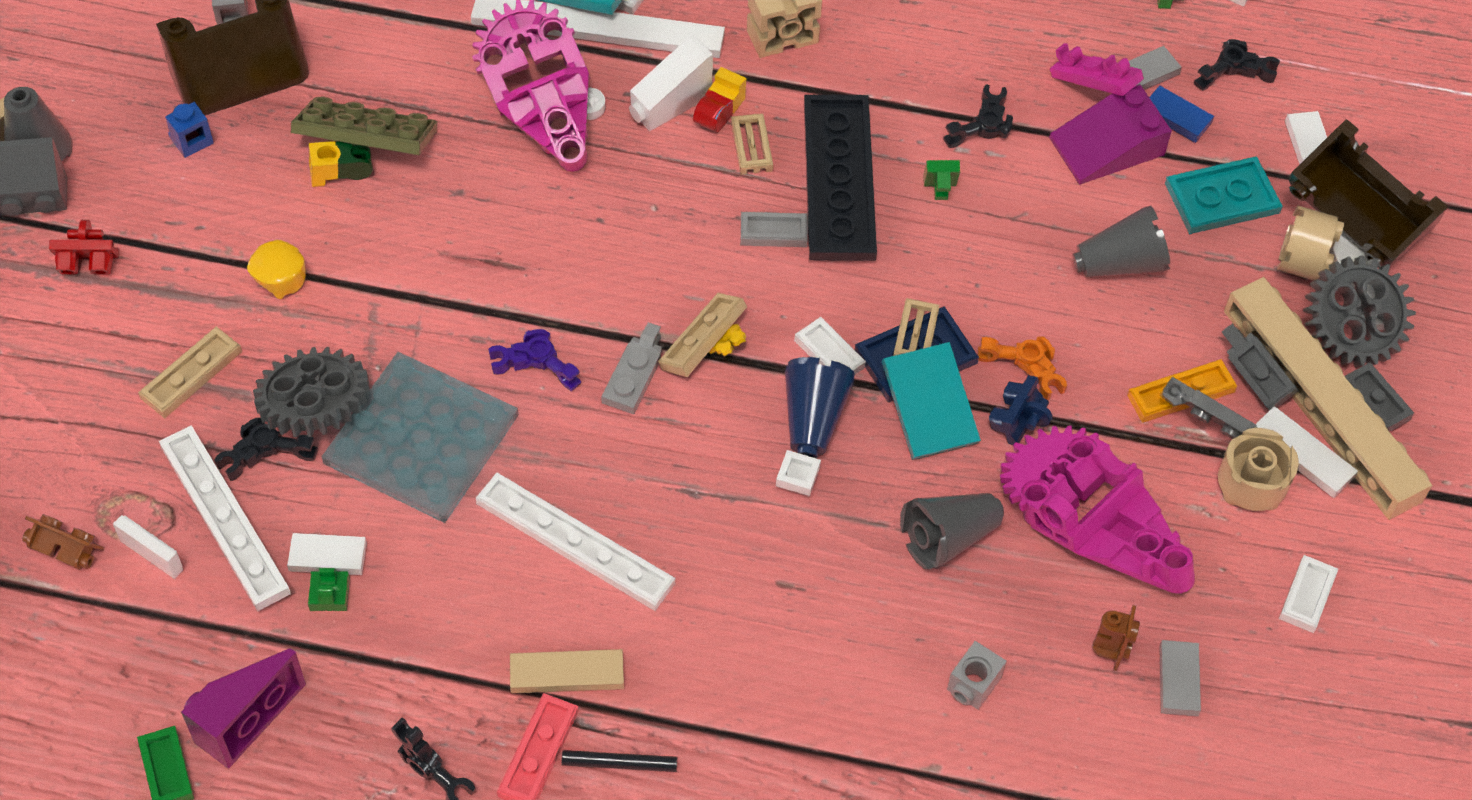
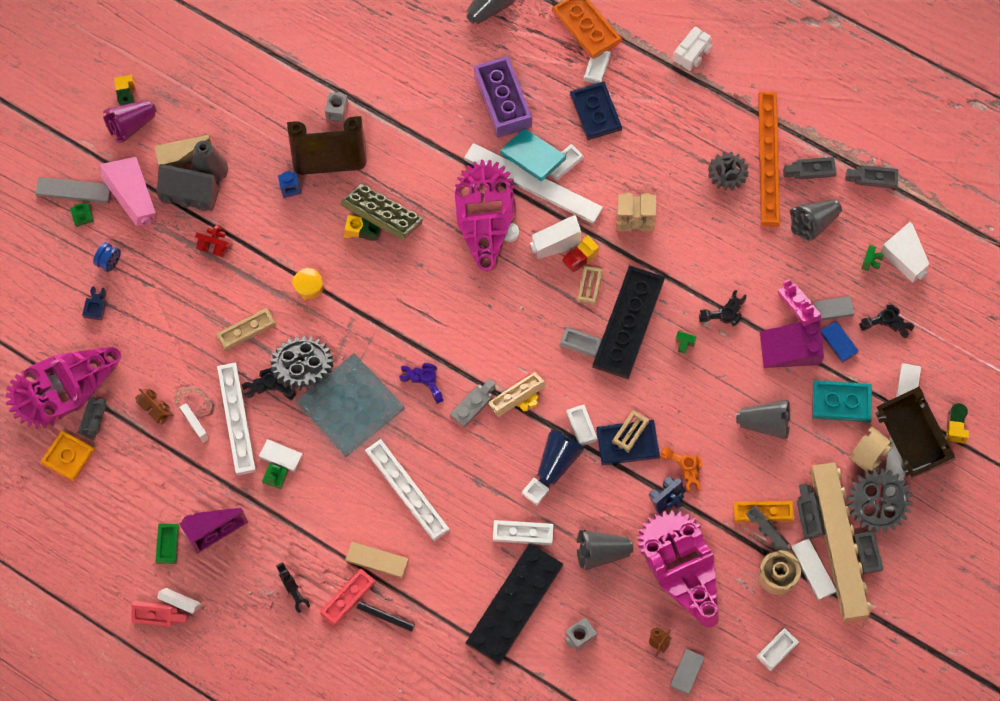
camera: 25 degrees right, 10 degrees up
teal tile [882,342,981,460] -> none
none -> black plate [465,543,563,666]
none -> white plate [493,520,554,545]
none -> leg [946,403,969,444]

